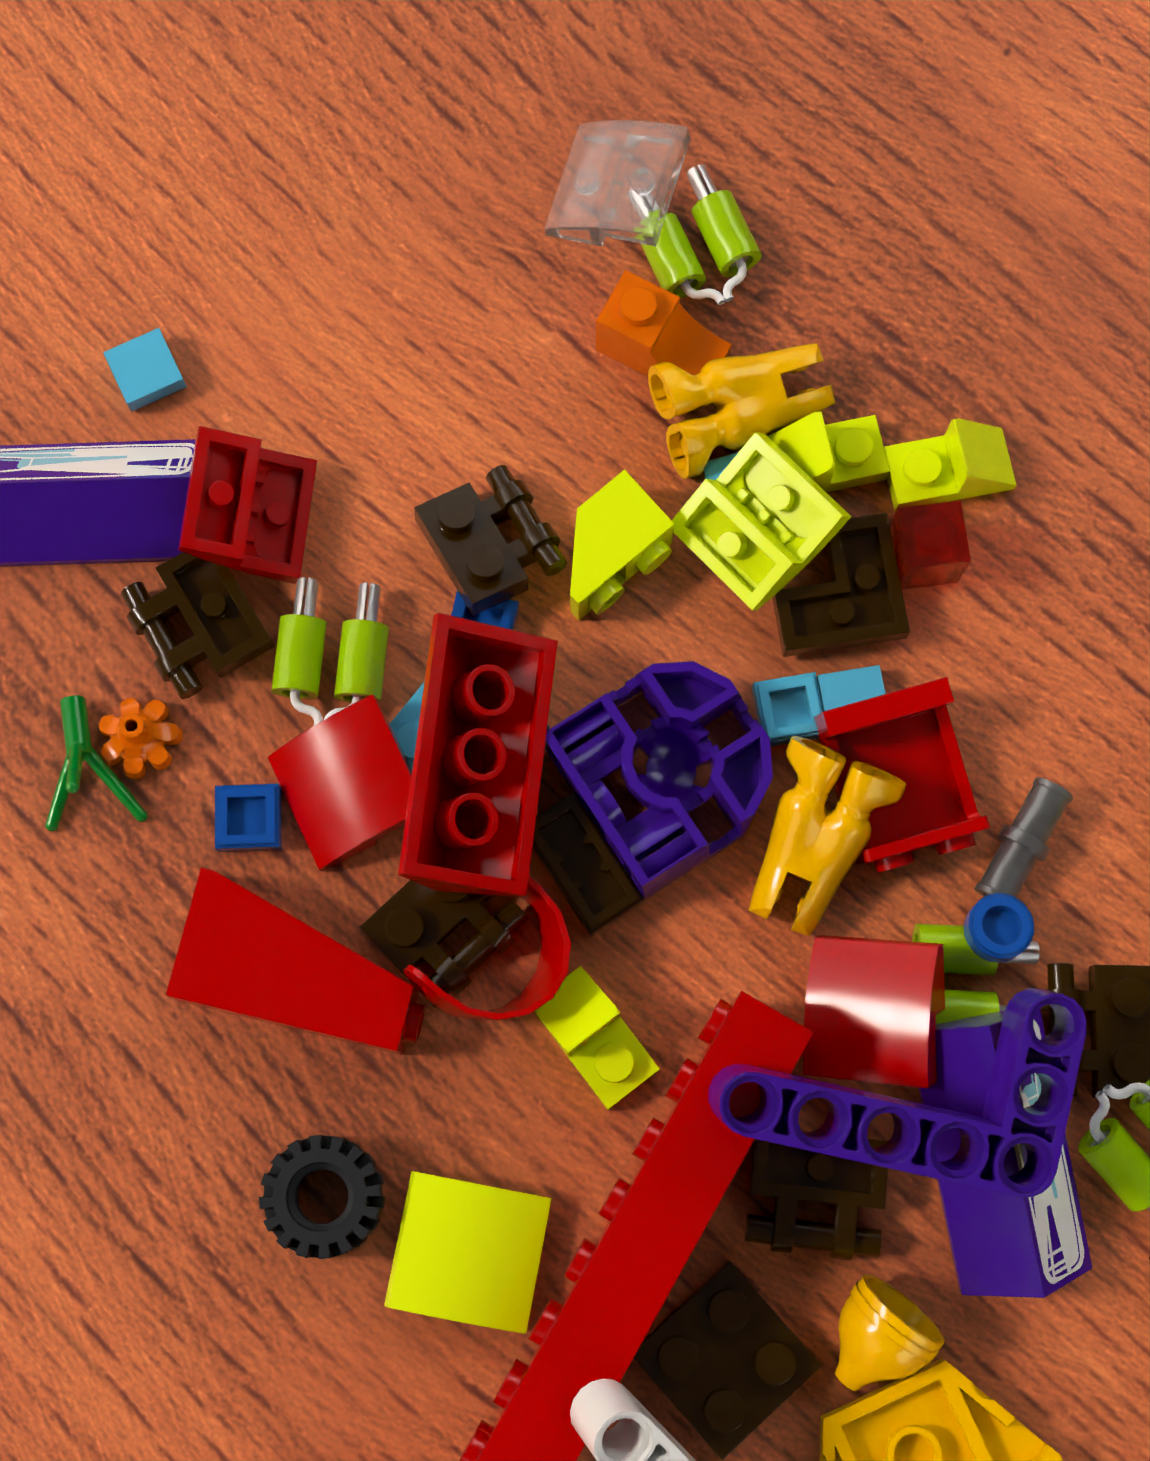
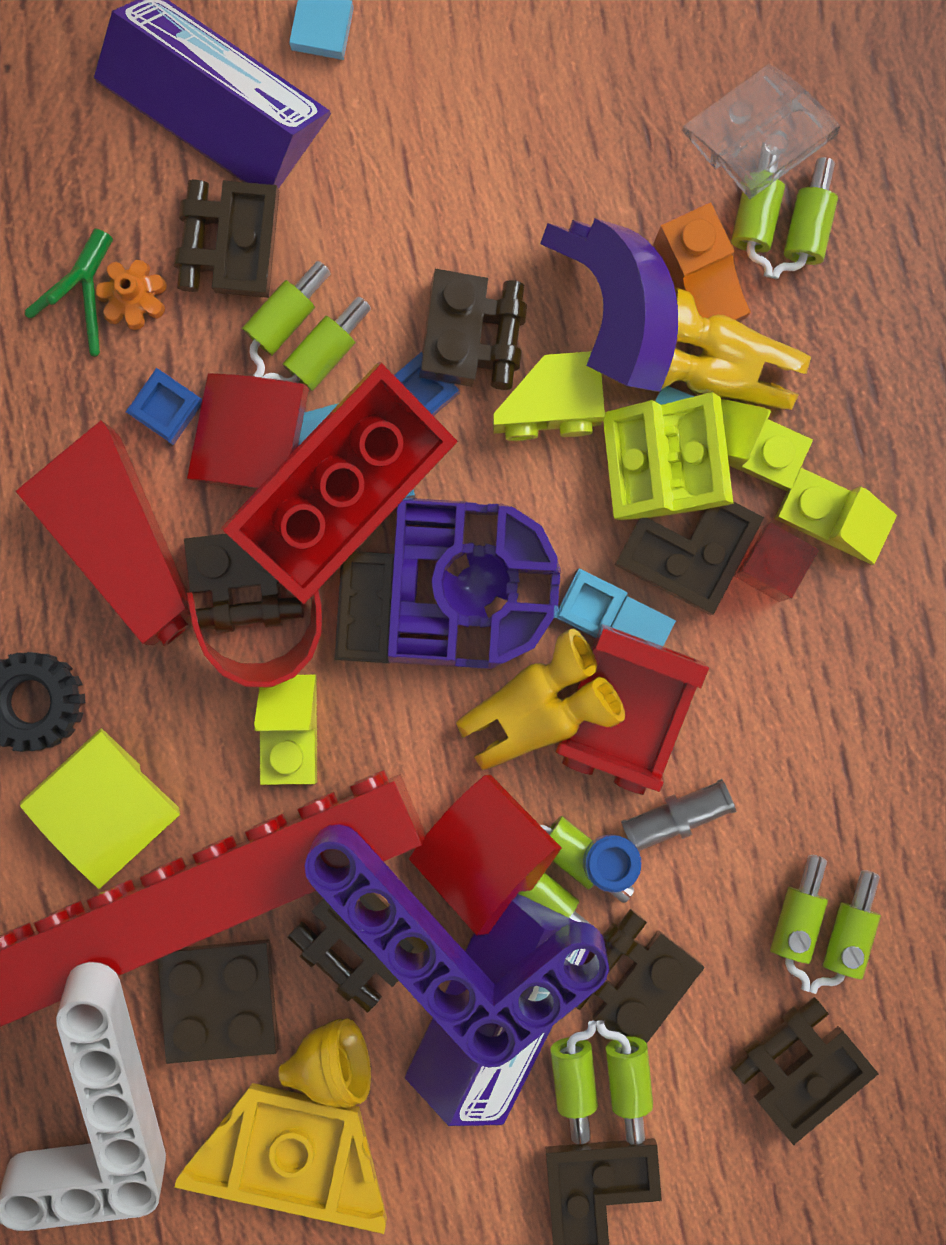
camera: 40 degrees right, 10 degrees up
red slope [178,426,317,584] -> none
none -> dark purple arch [540,218,678,392]

